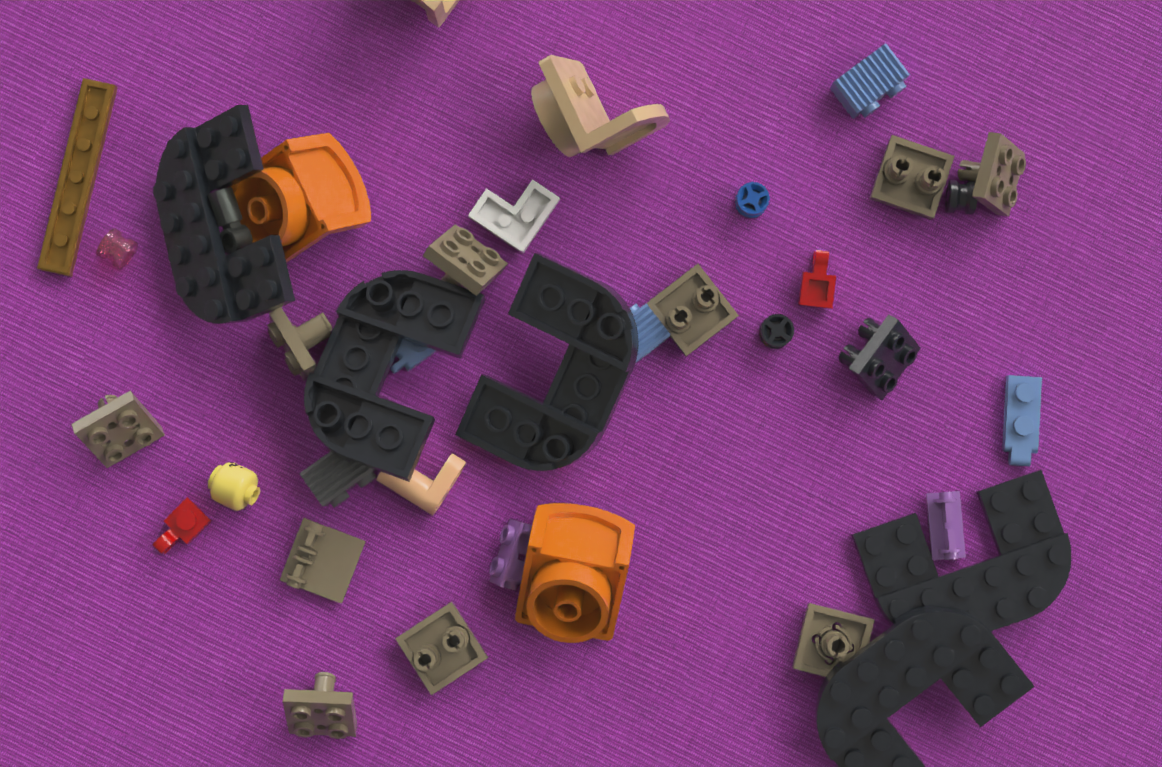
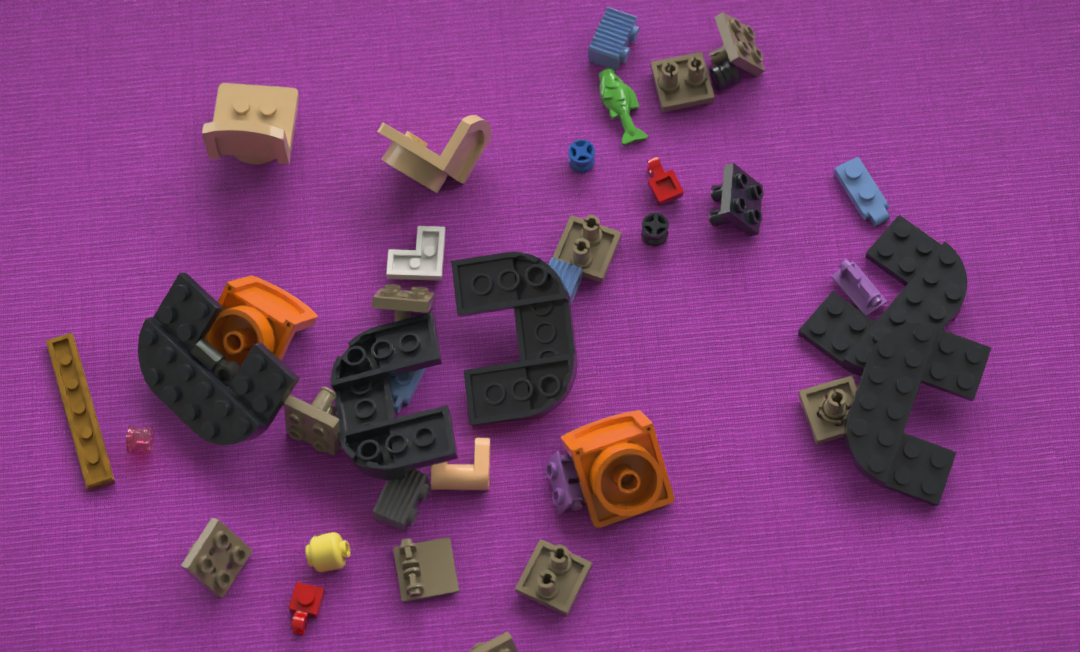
camera: 30 degrees left, 20 degrees down
none -> bright green animal [598,69,648,146]

